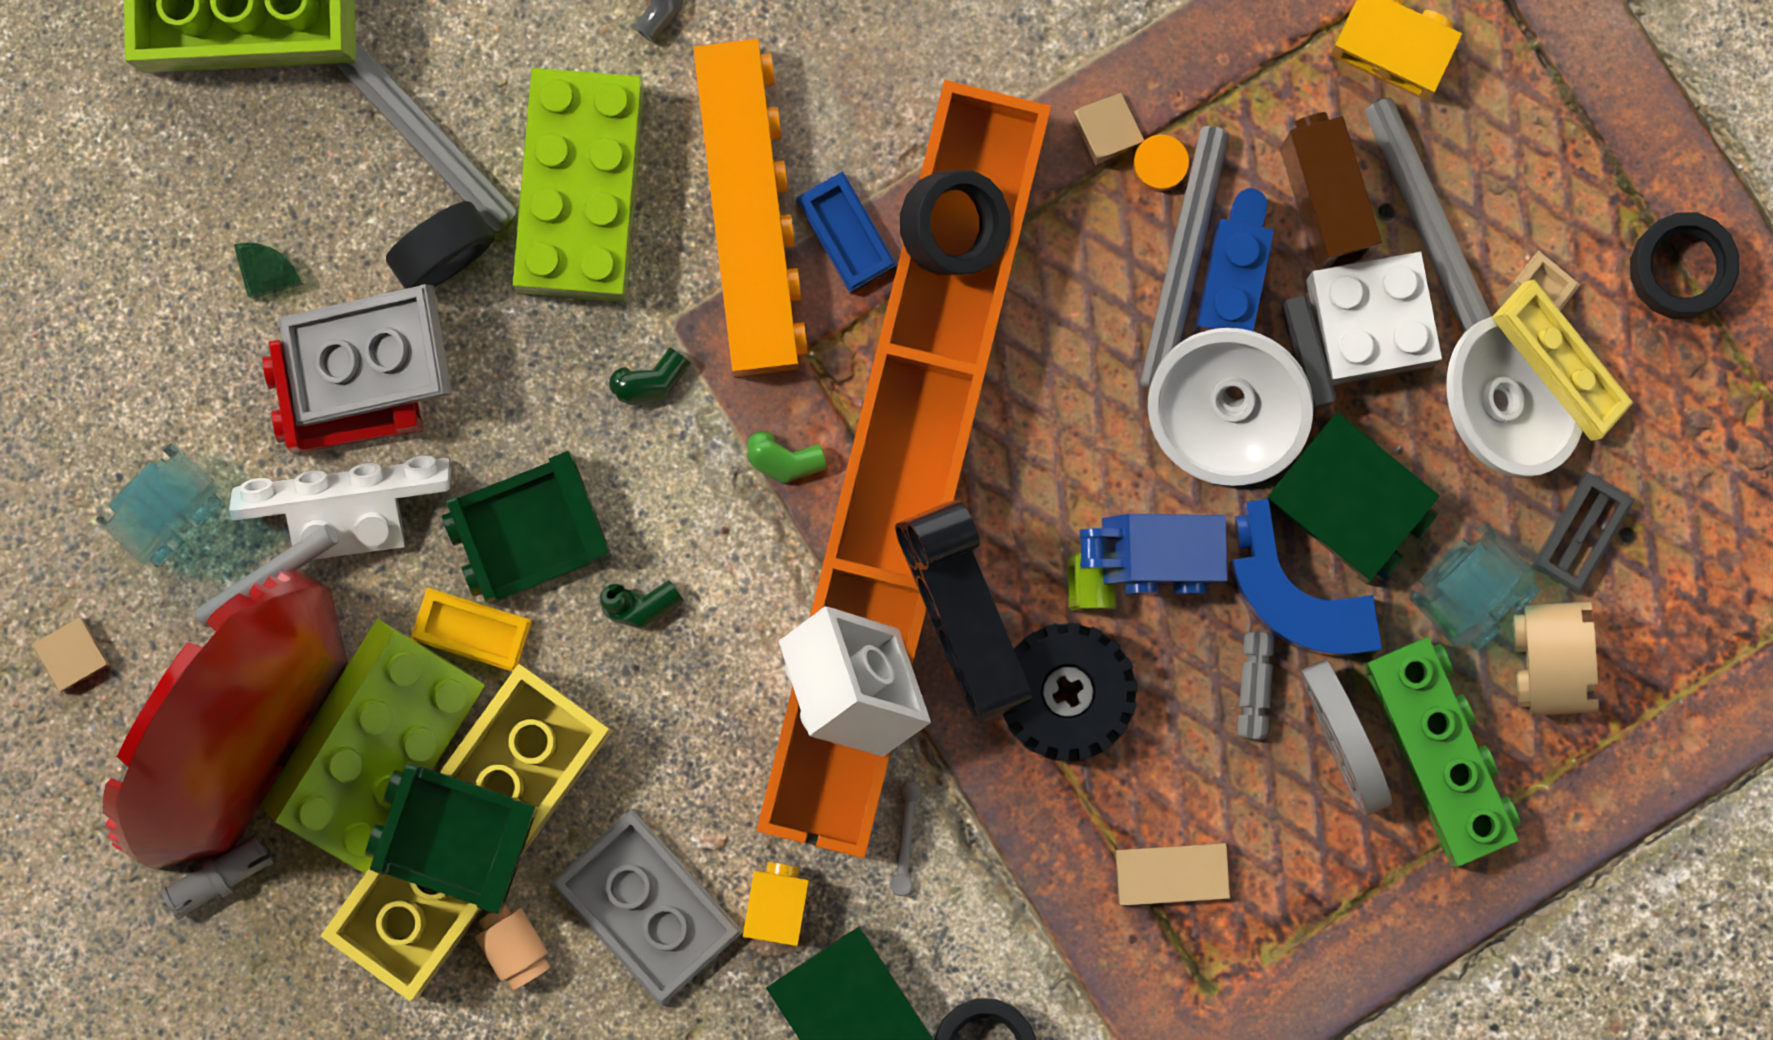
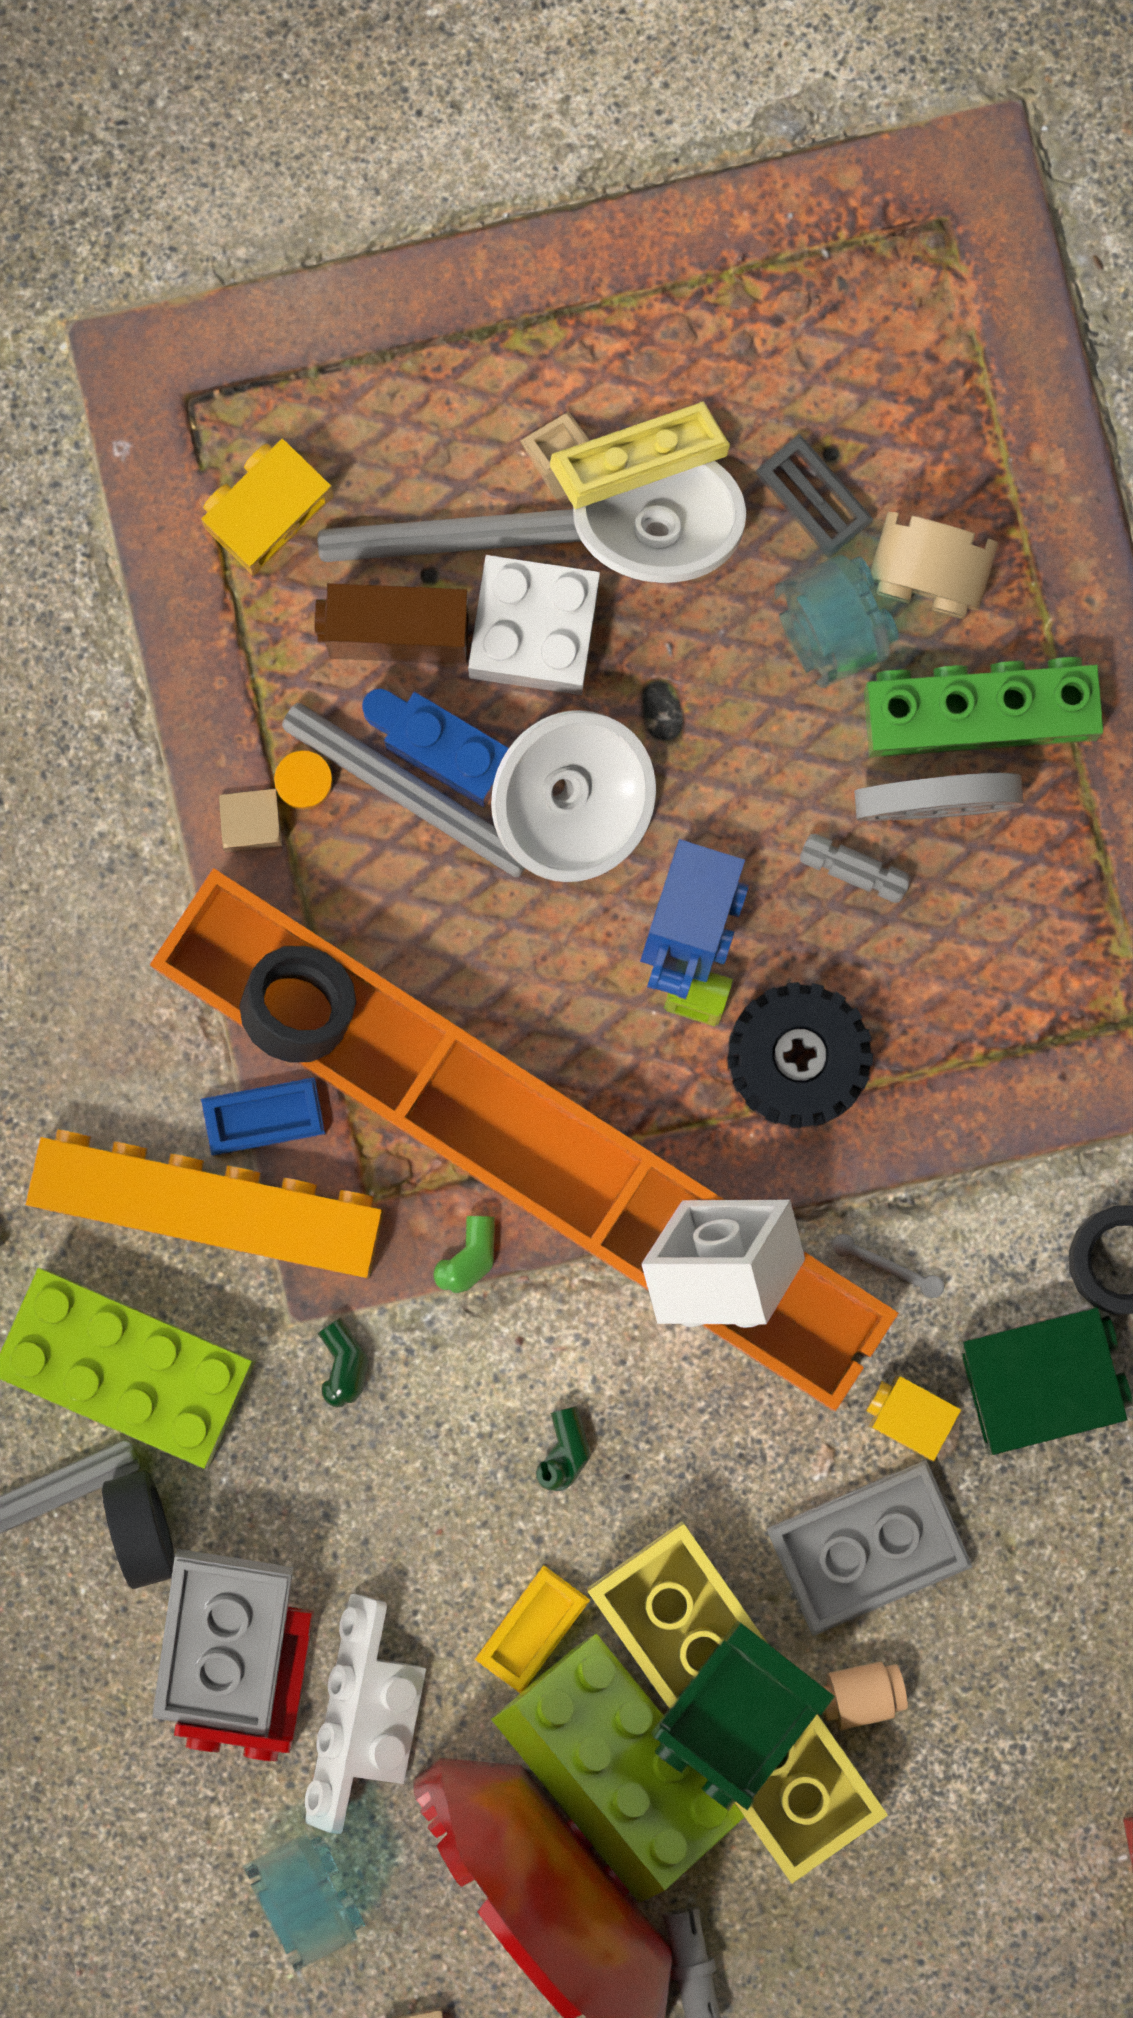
camera: 75 degrees left, 0 degrees up
light grey bar [195,524,339,627] -> none
clear green tile [234,242,303,299] -> none
dark green panel [442,450,613,605] -> none
black beam [895,500,1032,725] -> none
tan tile [1115,843,1230,906] -> none
blue arch [1229,499,1382,656] -> none
dark green panel [1265,412,1440,584] -> none
dark grey tile [1281,296,1336,411] -> none
black tyre [1630,212,1739,319] -> none

